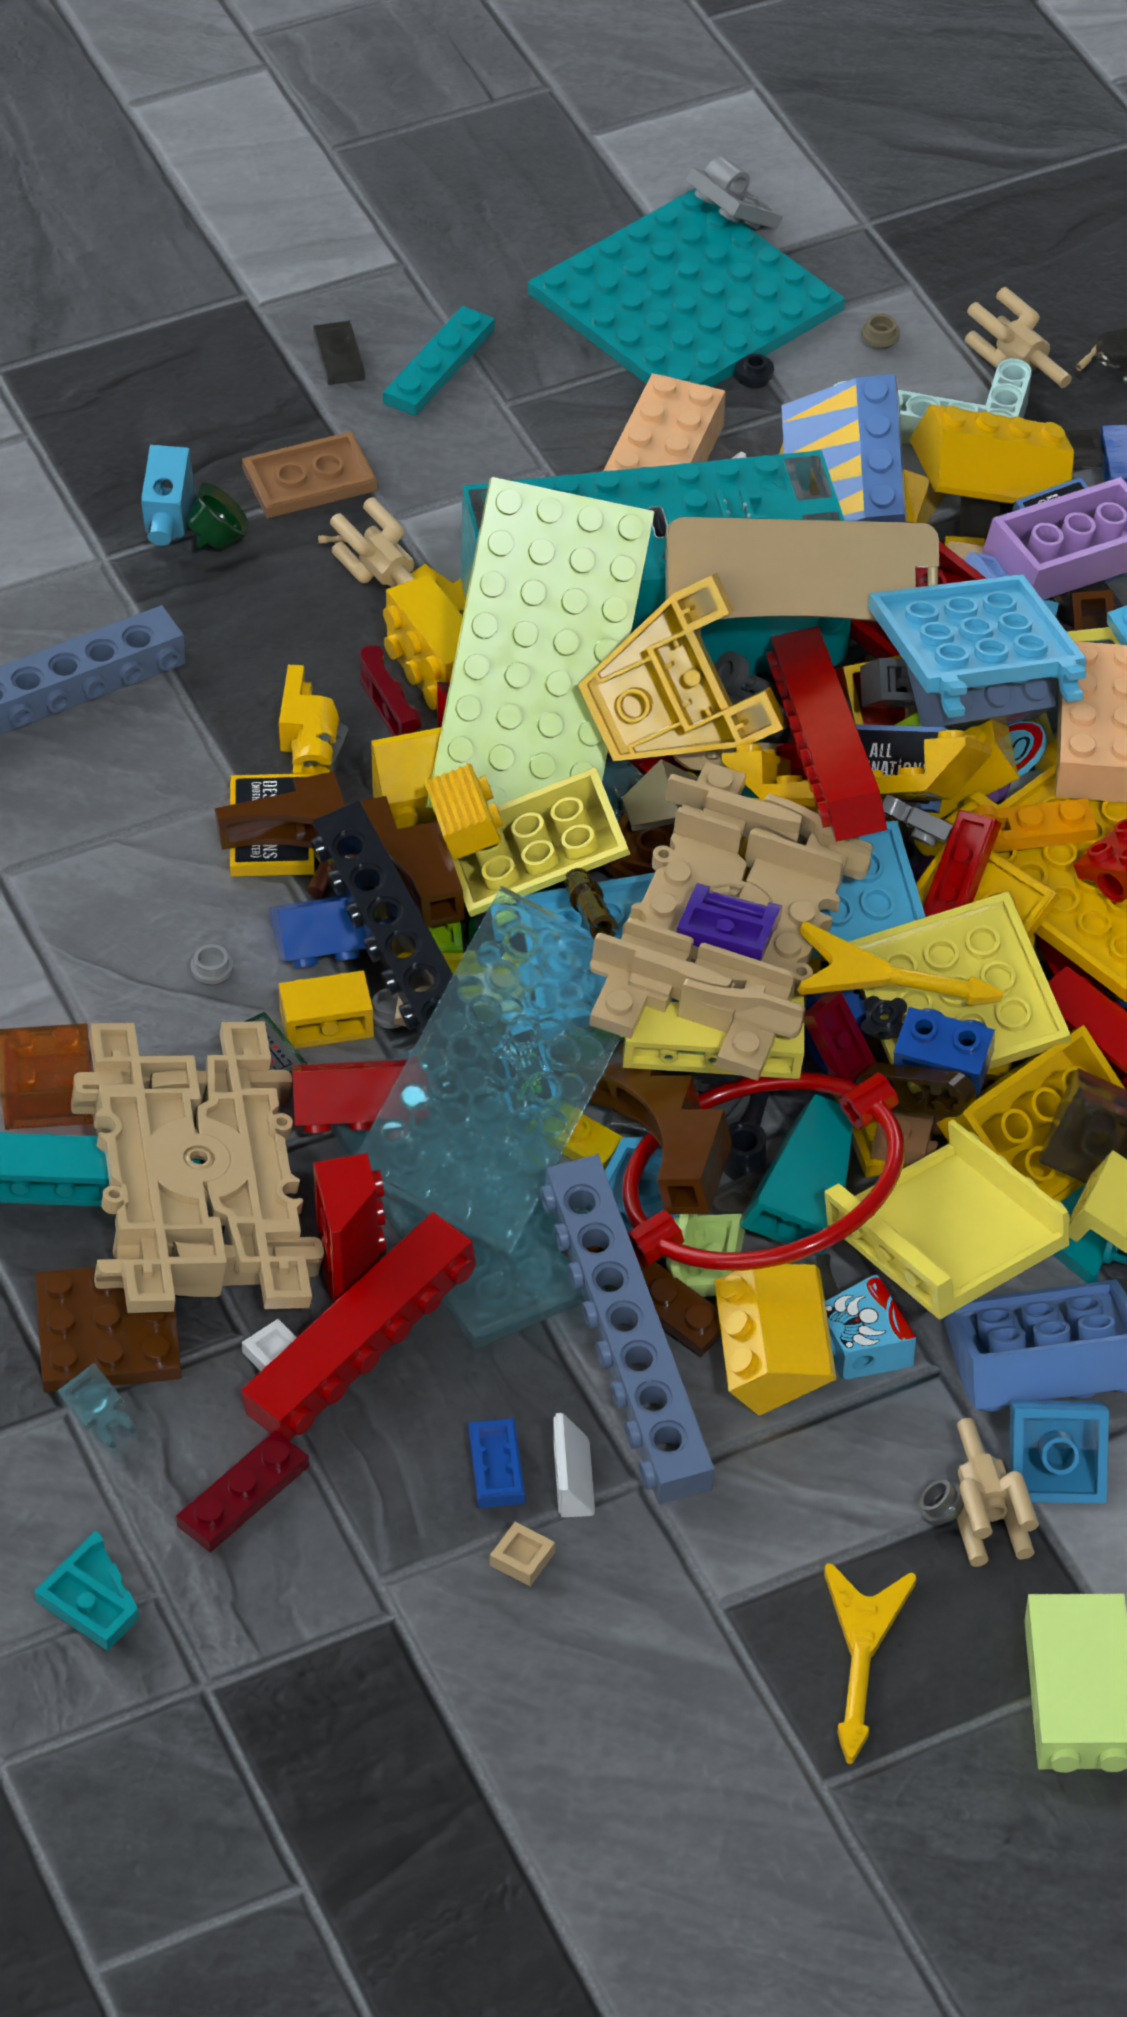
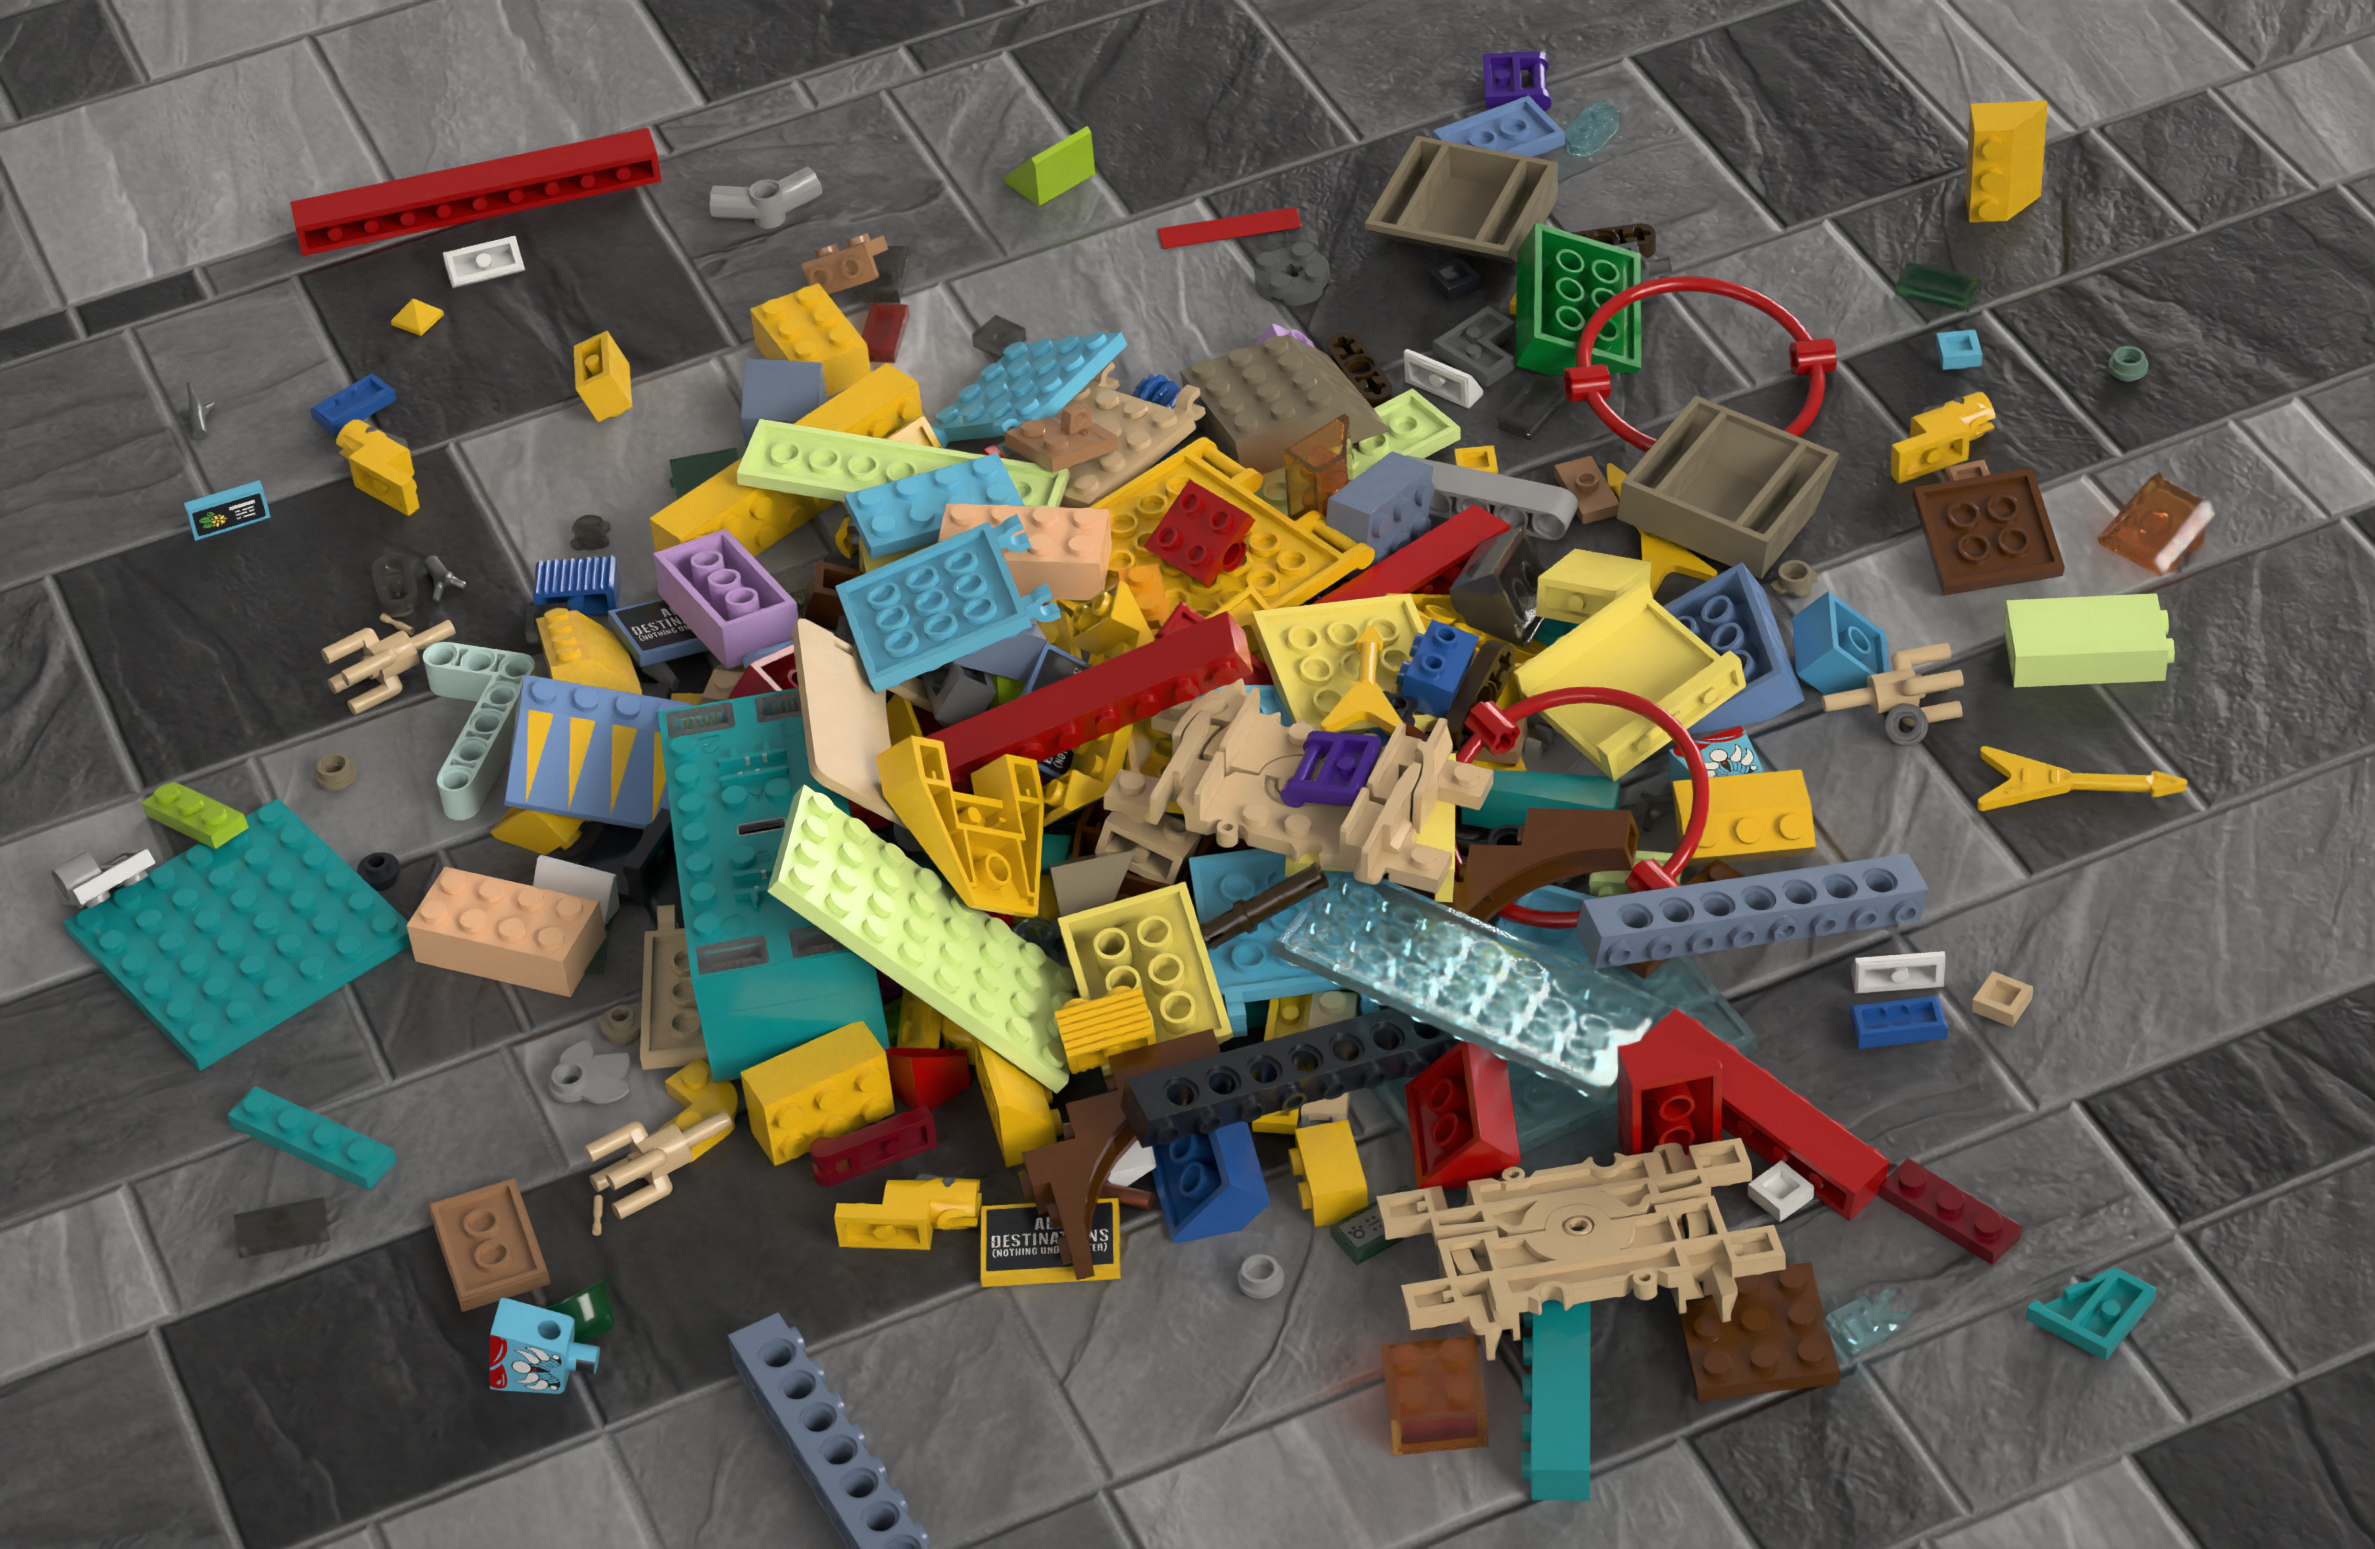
camera: 85 degrees left, 5 degrees down
none -> lime plate [141,781,249,849]

